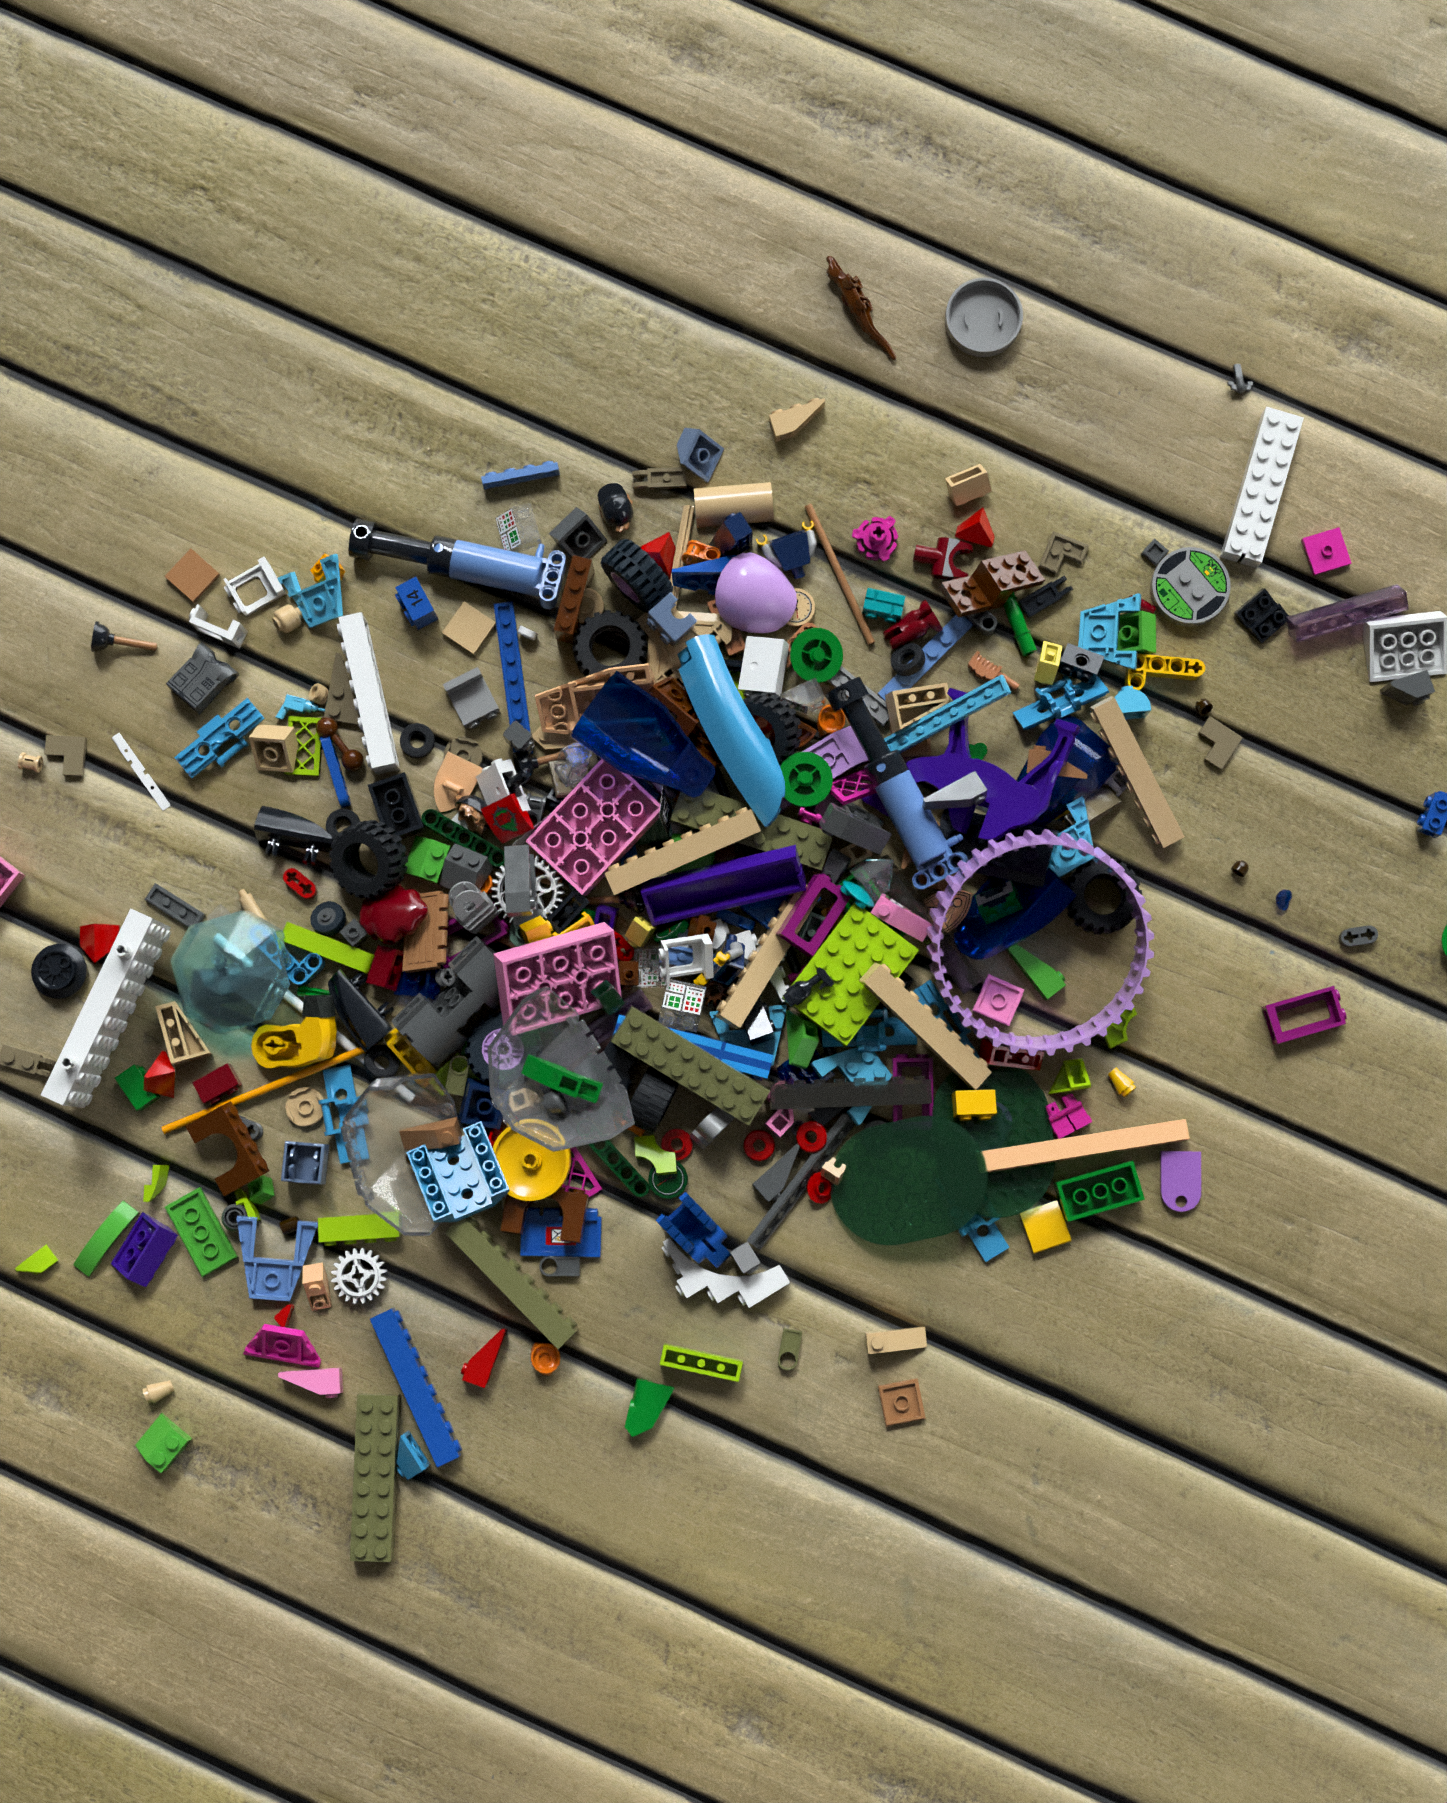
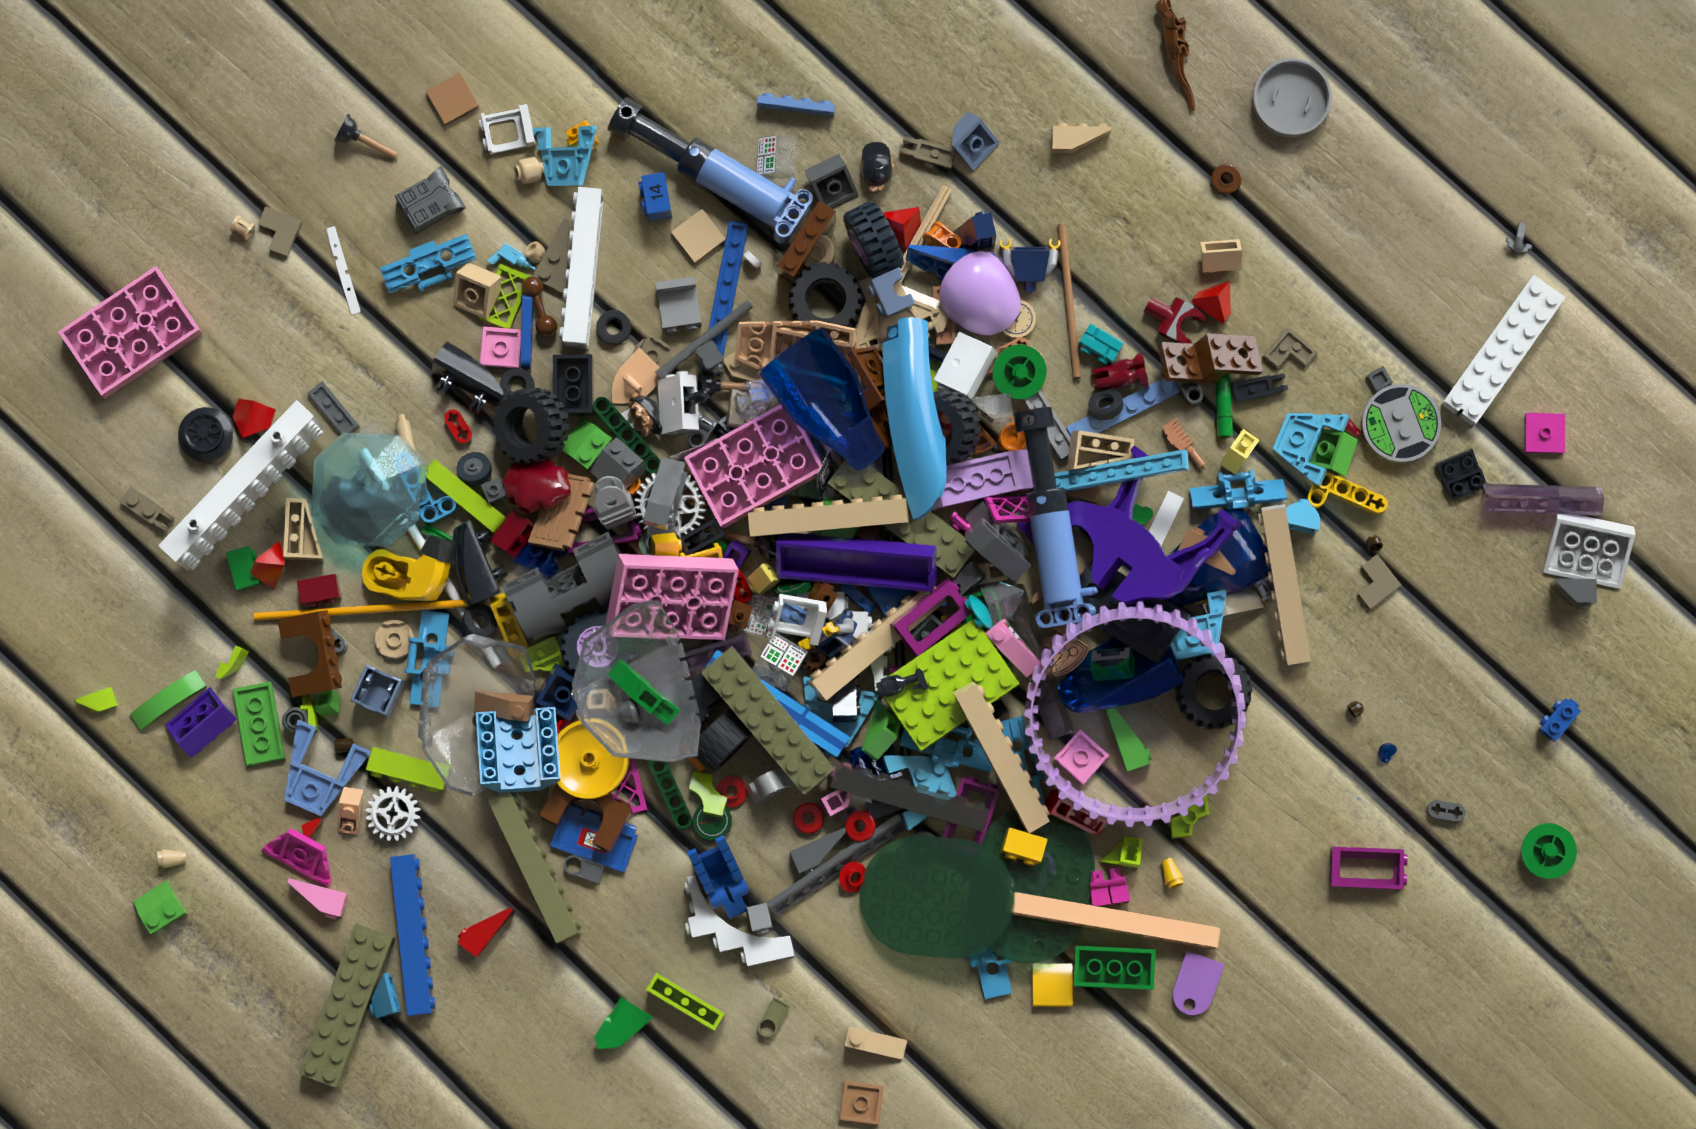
camera: 20 degrees right, 0 degrees up
white window [189,604,248,649] -> none
light grey bush [435,968,455,987] -> none
olive piece [444,1054,469,1096] -> none
red slope [481,793,535,844] -> none
orange piece [530,1342,561,1376] -> none
clear green brick [590,980,625,1016] -> none
tan brick [694,482,774,528] -> none
green wheel [780,752,833,807] -> none
tan tile [821,1157,846,1186] -> none
dark pink piece [852,516,898,562] -> none
slope [922,771,987,810] -> none
brick [1057,643,1105,685] -> none
none -> bright pink plate [480,327,521,369]
none -> dark grey piece [655,300,753,379]
none -> white sticker [1149,491,1184,545]
none -> reddish brown piece [1211,164,1242,194]

